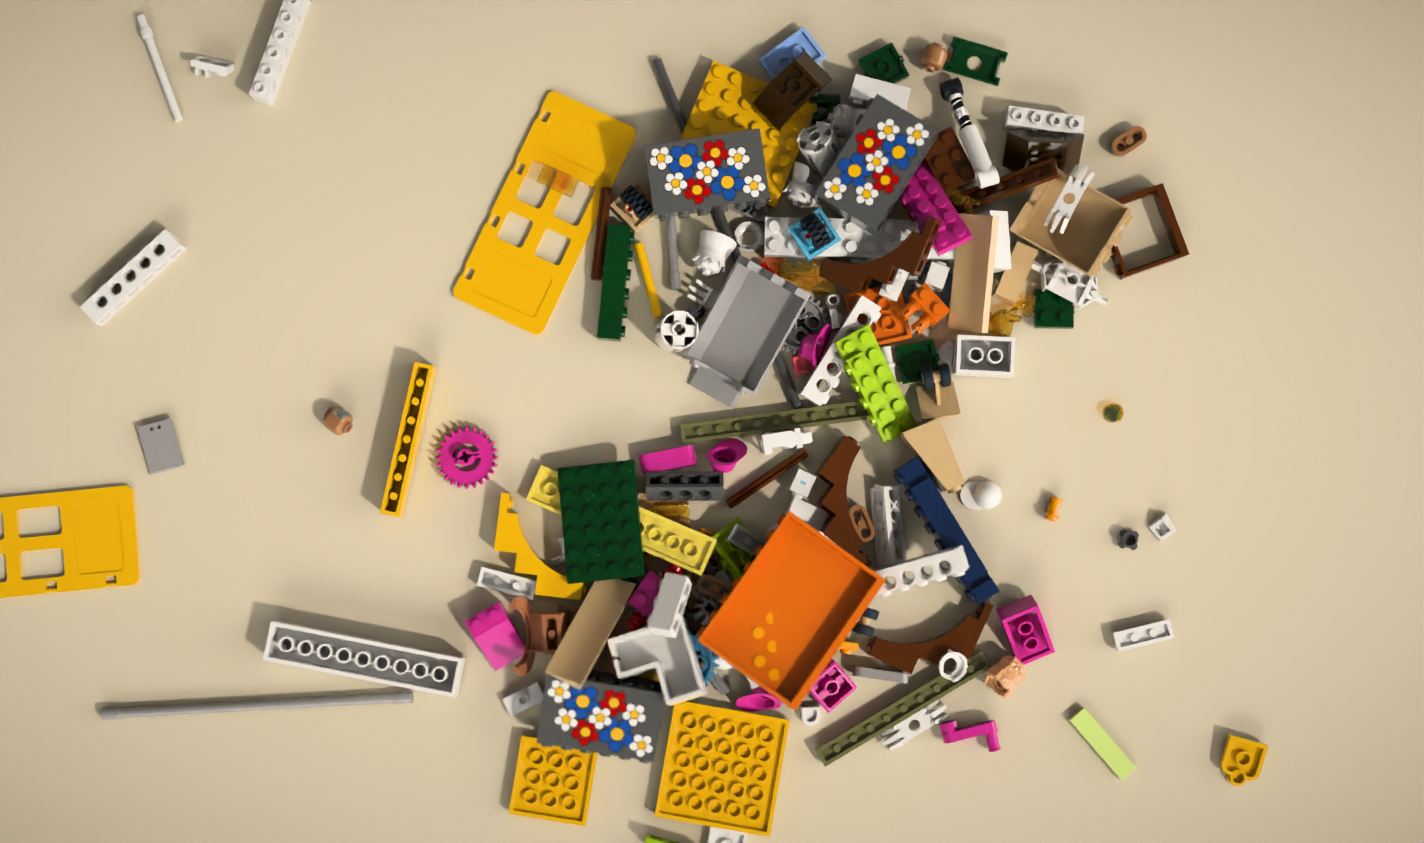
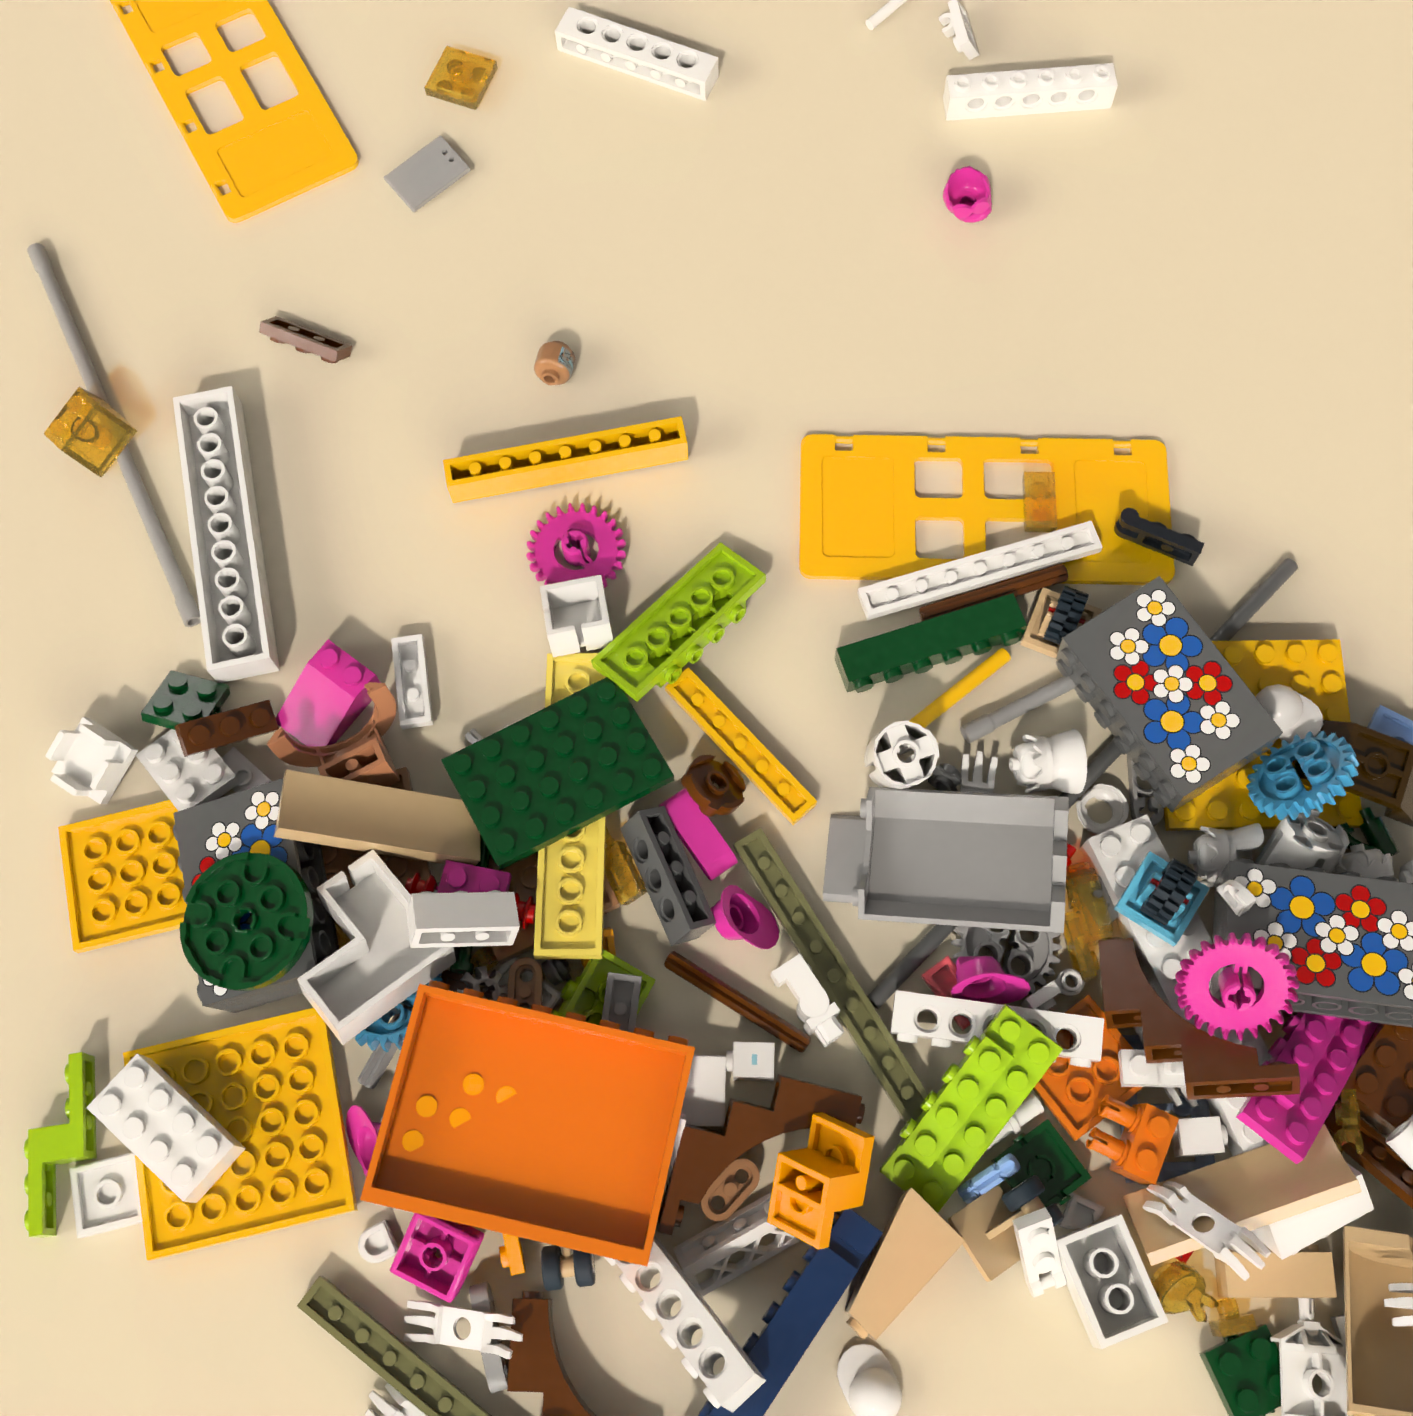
camera: 70 degrees right, 15 degrees down
yellow arch [494,492,588,600] -> none
none -> clear yellow slope [43,387,137,478]
none -> white panel [45,717,138,804]
none -> white brick [86,1053,246,1203]
none -> white plate [136,729,240,811]
none -> plate [141,670,230,730]
none -> reddish brown plate [174,700,279,757]
none -> dark green plate [179,852,313,991]
none -> plate [259,316,352,363]
none -> white piece [404,1300,523,1359]
none -> clear yellow plate [424,46,498,110]
none -> white piece [540,575,613,657]
none -> lime plate [591,542,766,702]
none -> yellow plate [665,667,817,825]
none -> reddish brown plate [681,755,746,817]
none -> light orange bracket [767,1112,875,1250]
none -> white plate [857,521,1103,620]
none -> dark pink hair [943,166,992,223]
none -> light blue axle [957,1153,1021,1204]
none -> white plate [1012,1207,1067,1298]
none -> black plate [1114,508,1205,566]
none -> white piece [1143,1181,1271,1281]
none -> gear [1174,932,1300,1041]
none -> white tile [1217,880,1257,916]
none -> dark azure gear [1246,731,1359,820]
none -> white cap [1256,684,1323,743]

